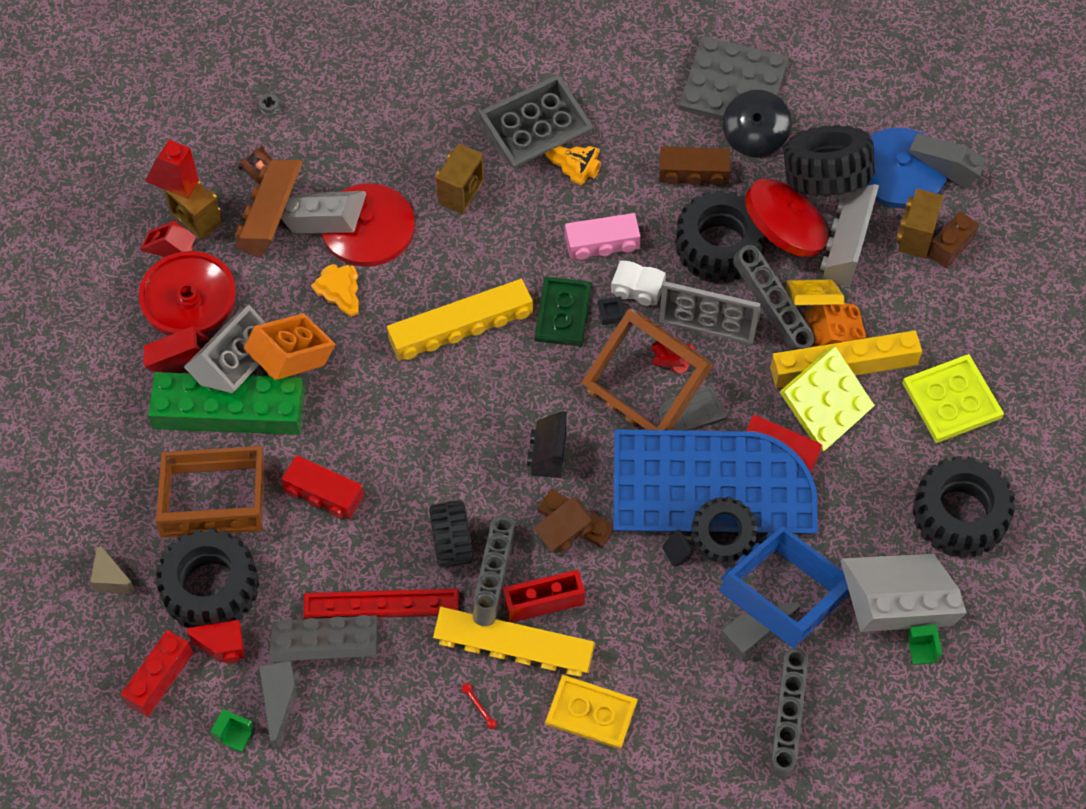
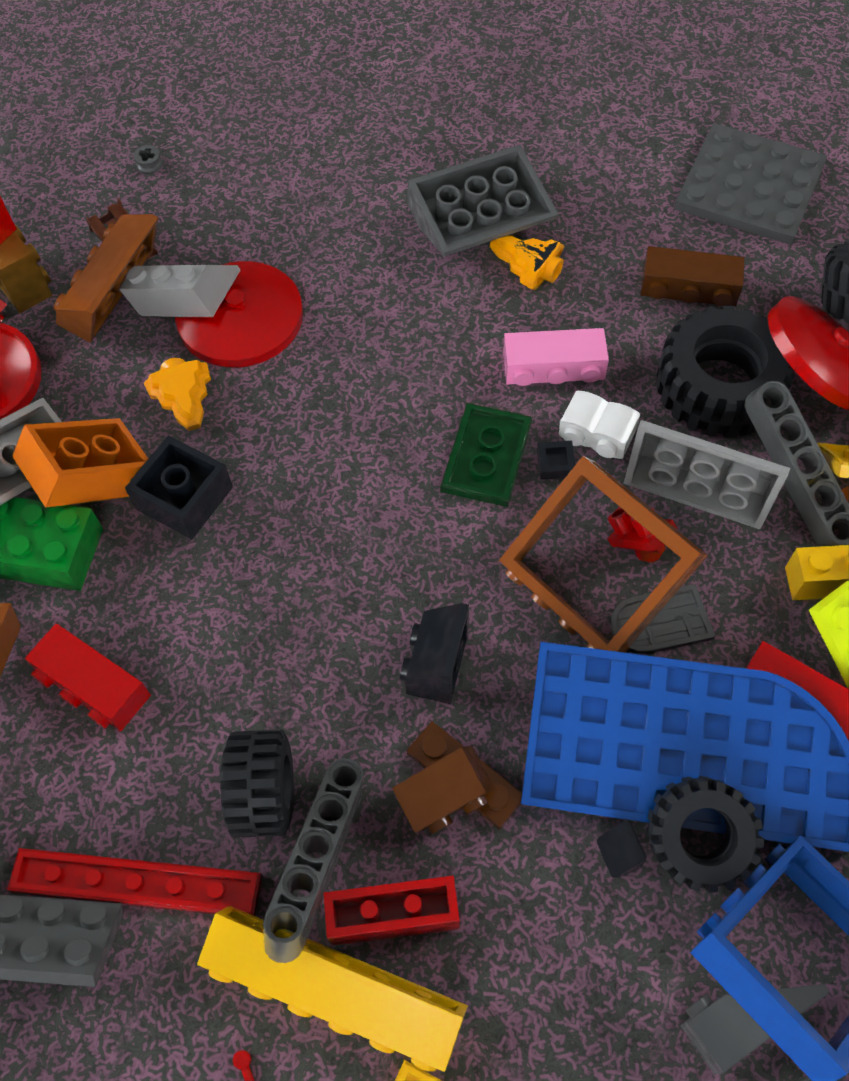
camera: 10 degrees right, 0 degrees up
yellow brick [387,279,533,361] -> none
pearl gold brick [435,143,485,214] -> none
black dish [722,90,792,157] -> none
none -> black brick [125,435,233,540]

